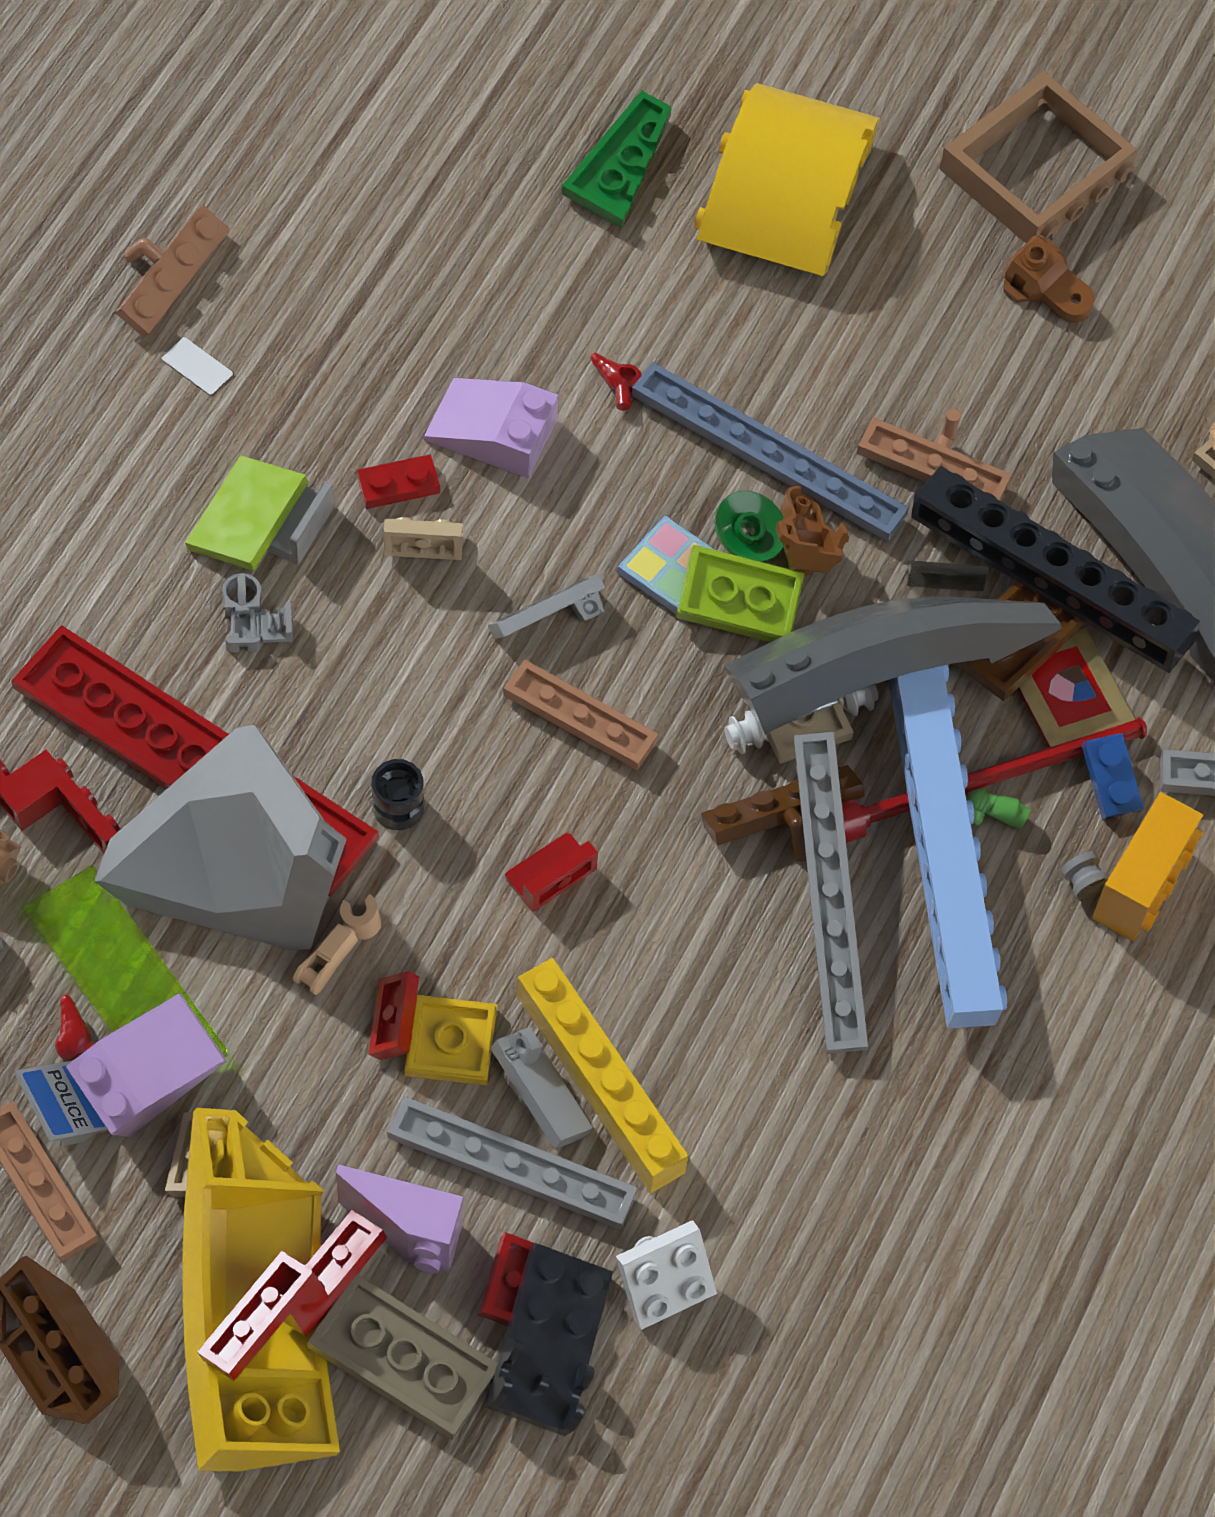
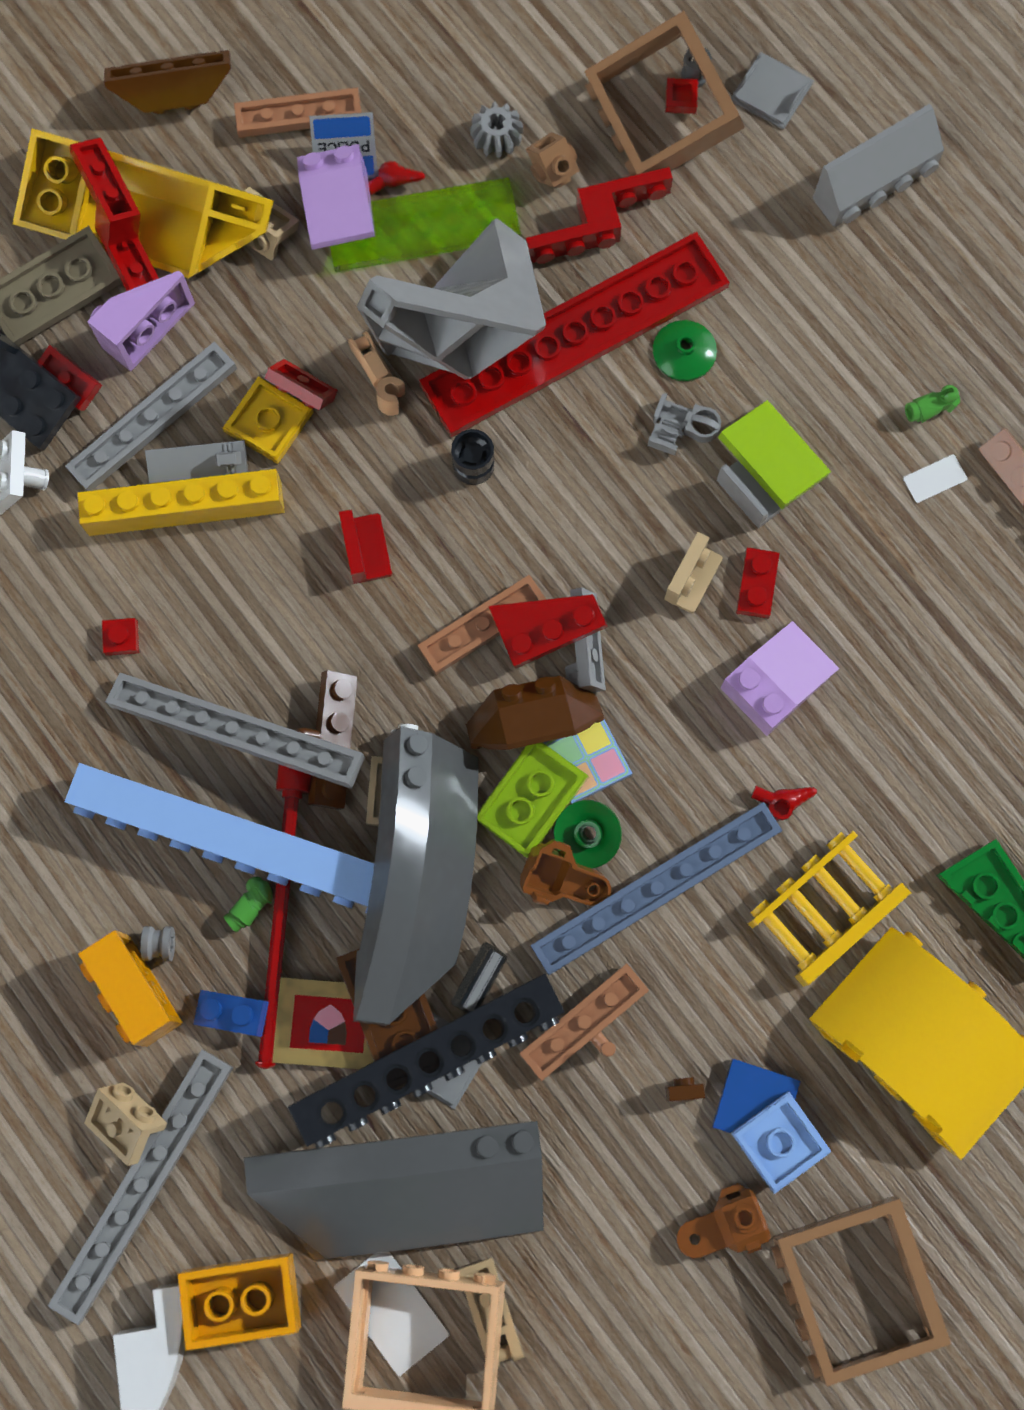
camera: 120 degrees right, 15 degrees up
none -> red plate [102,618,139,656]
none -> reddish brown wedge [466,675,604,750]
none -> red wing [488,594,608,669]
none -> green dish [653,320,717,381]
none -> reddish brown plate [665,1077,705,1101]
none -> blue tile [712,1059,801,1133]
none -> light blue tile [731,1091,832,1194]
none -> yellow fence [748,830,911,987]
none -> bright green arm [905,385,960,423]

